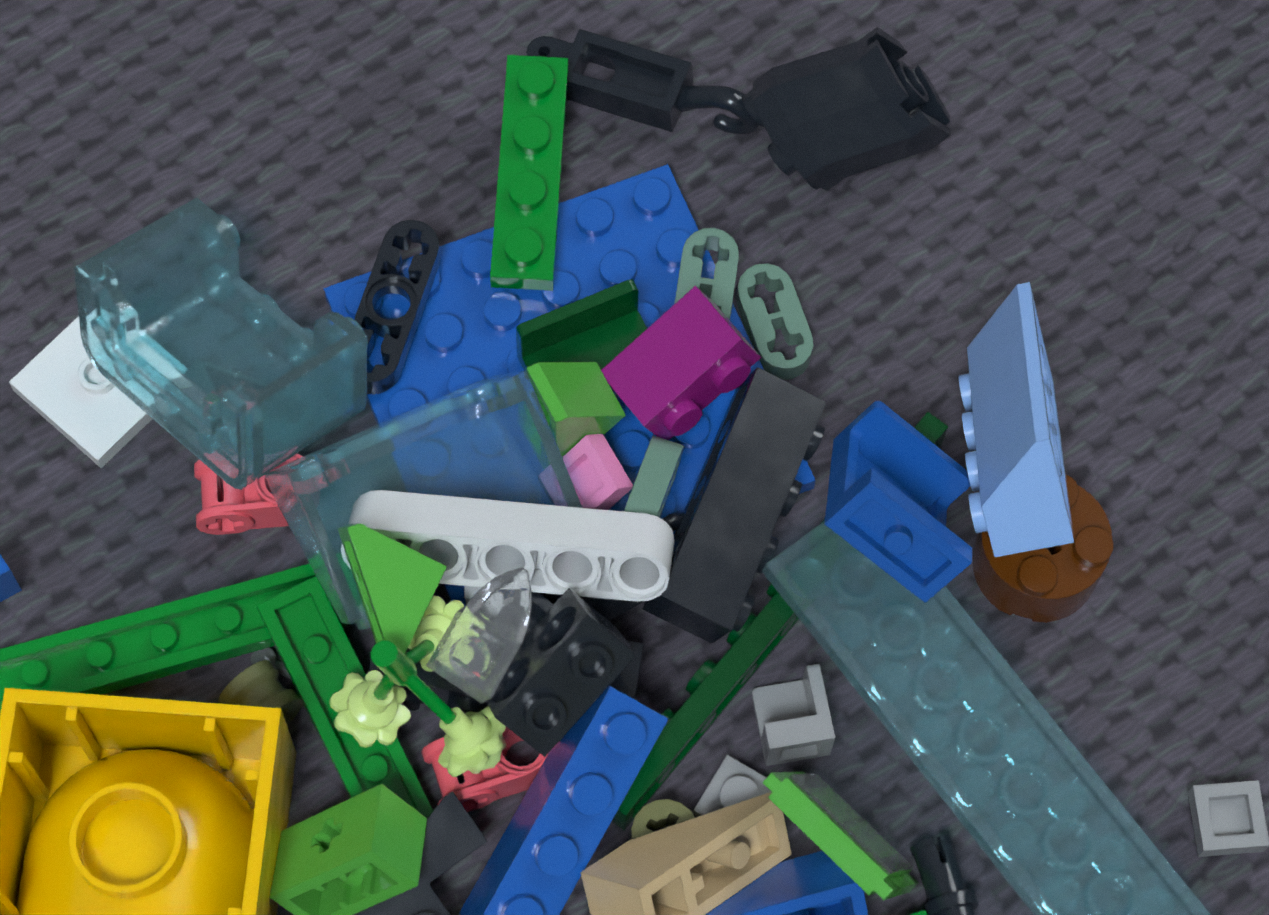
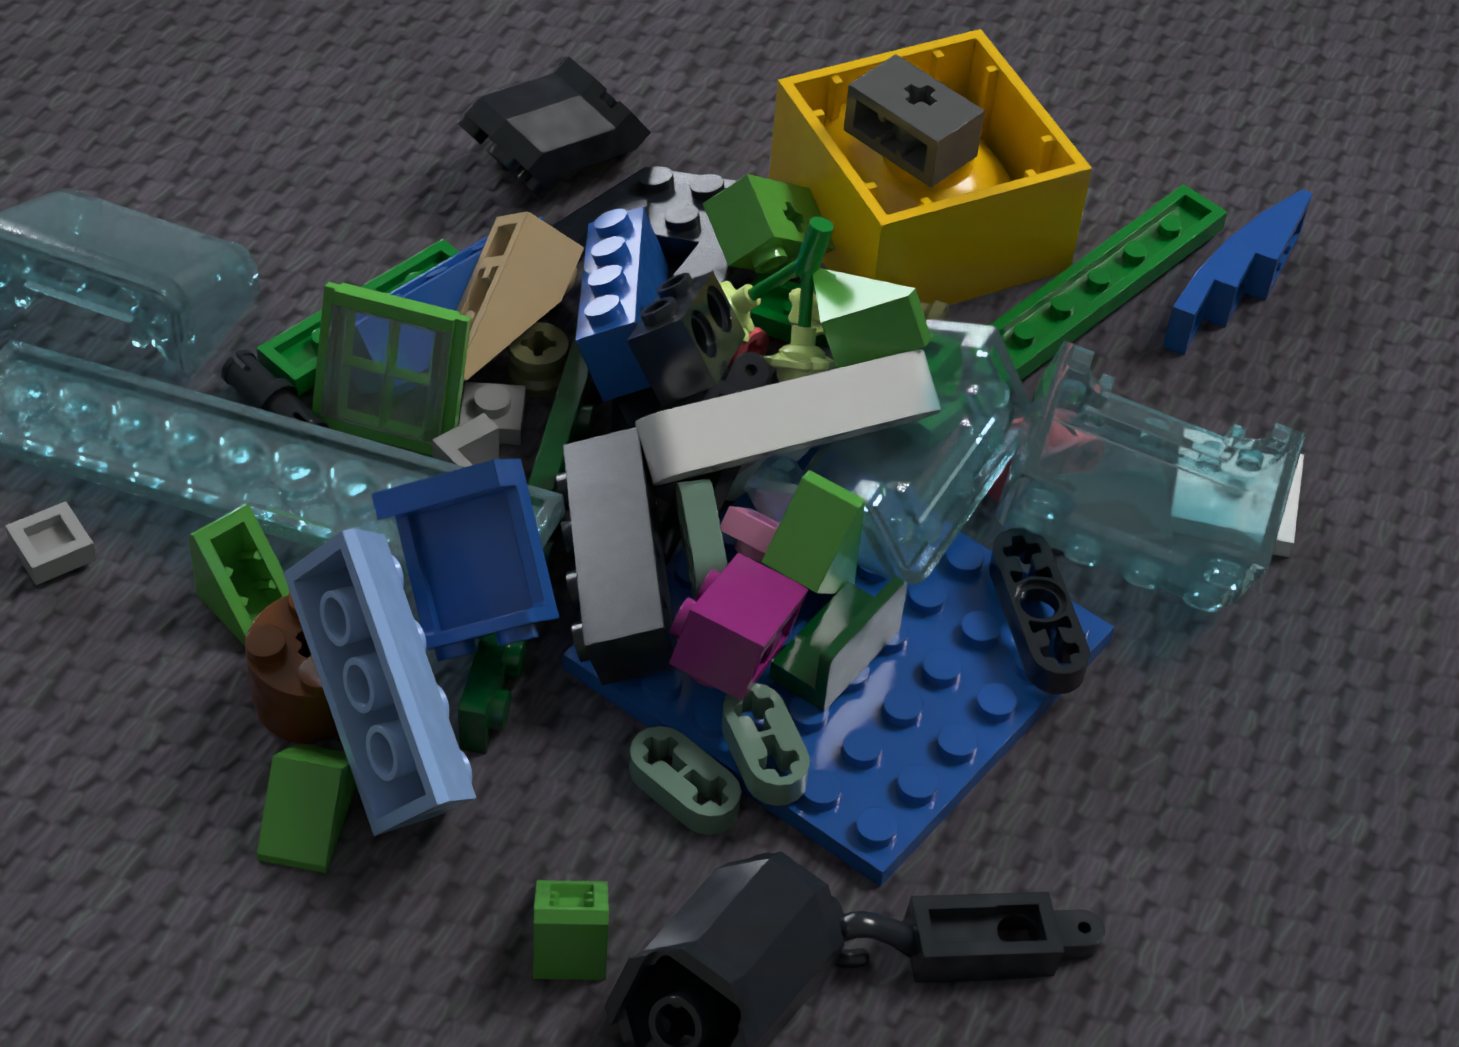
camera: 150 degrees right, 20 degrees down
clear plate [426,567,532,703] -> none
green plate [490,55,568,291] -> none
none -> bright green slope [188,504,289,646]
none -> bright green slope [257,743,356,873]
none -> bright green slope [533,880,609,980]
none -> dark grey brick [843,54,985,188]

